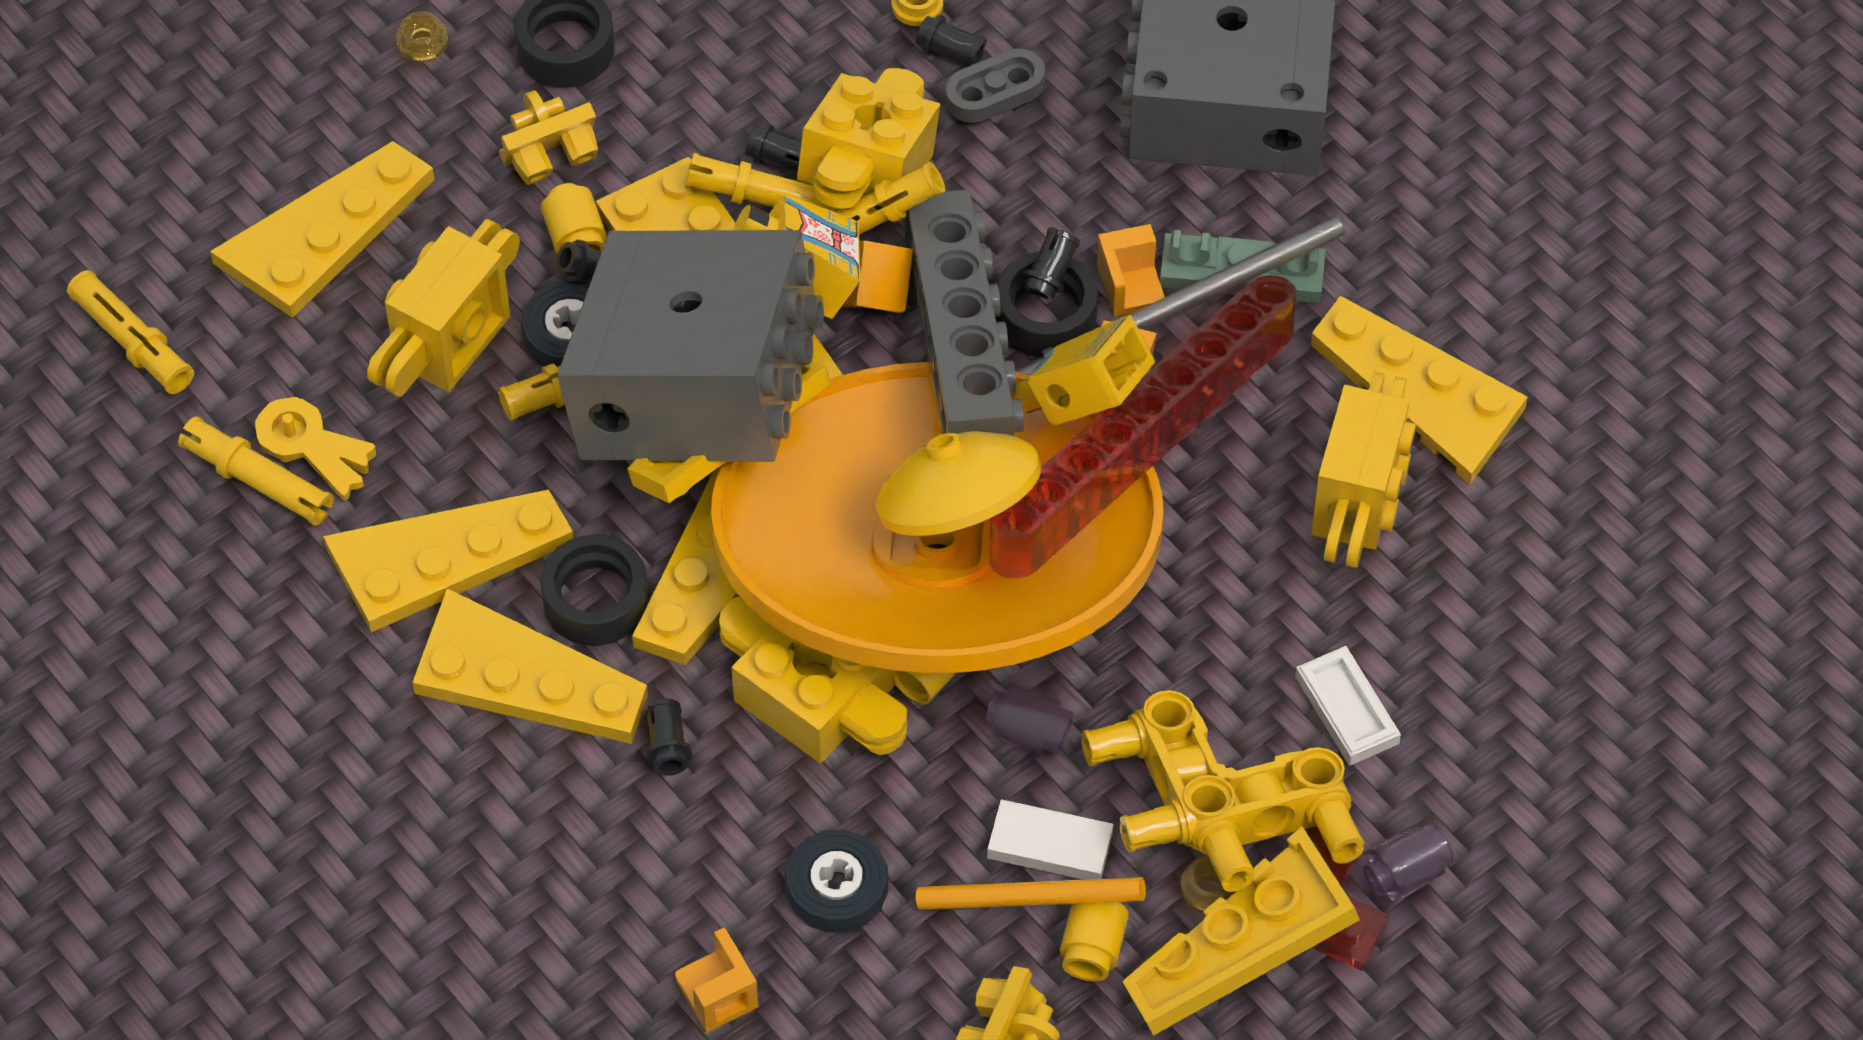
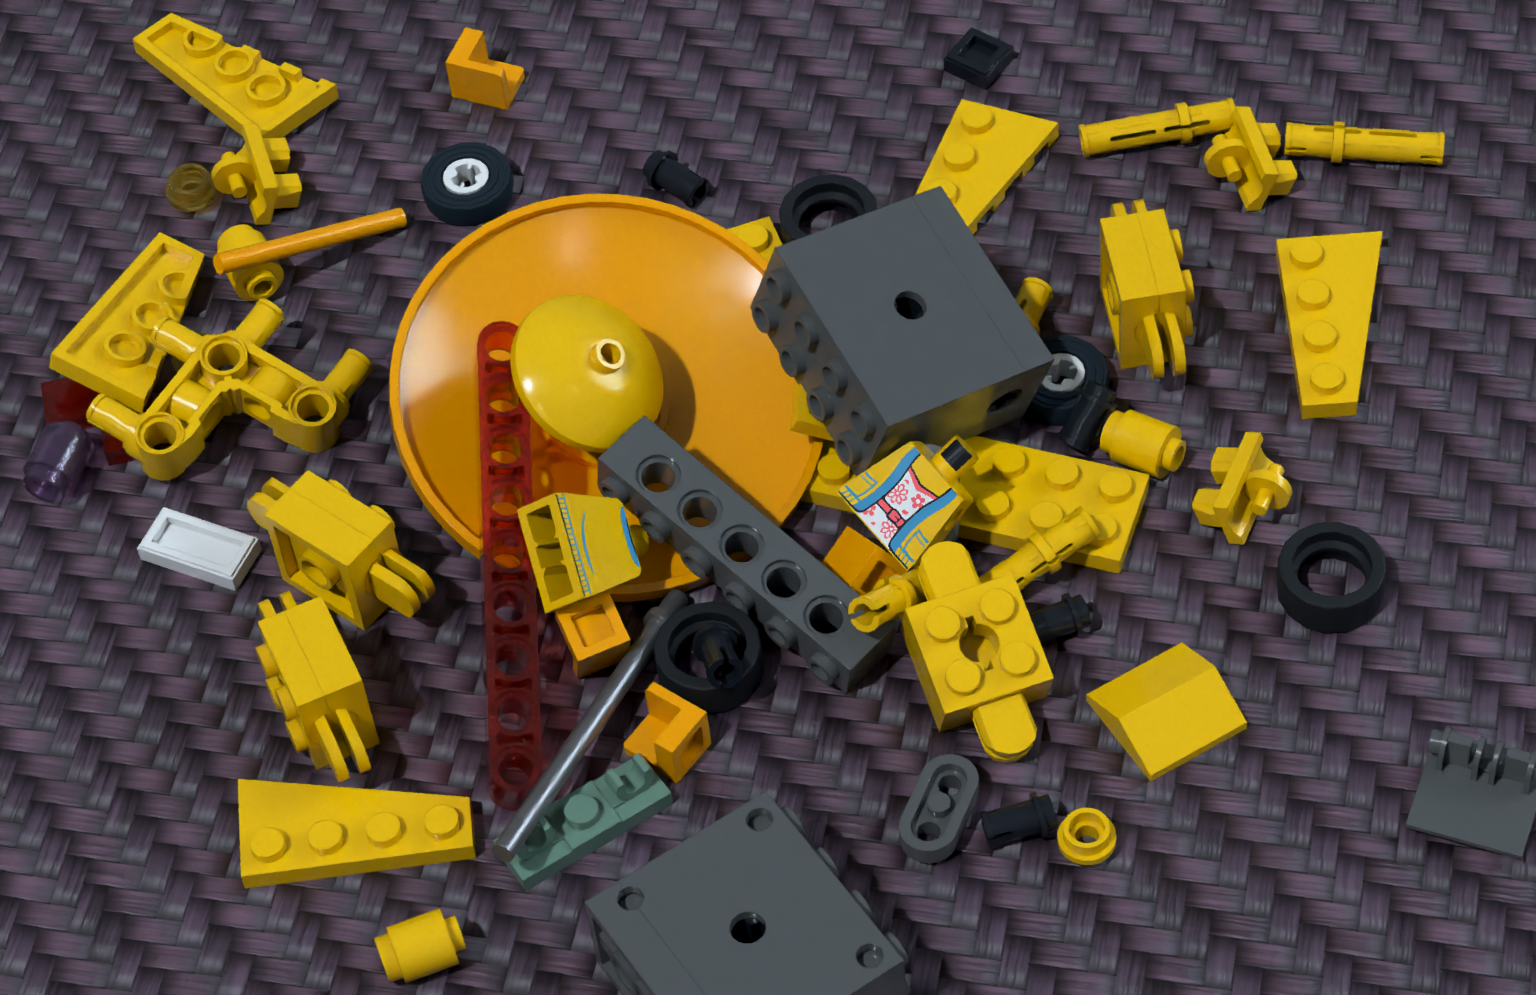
camera: 145 degrees right, 5 degrees down
yellow piece [255,397,376,501] -> none
clear yellow plate [396,11,448,62] -> none
yellow wing [412,589,648,744] -> none
white tile [987,799,1114,880] -> none
none -> yellow brick [247,470,435,631]
none -> yellow brick [374,908,467,983]
none -> black tile [943,27,1014,90]
none -> yellow slope [1086,642,1247,782]
none -> yellow hips [1204,106,1297,211]

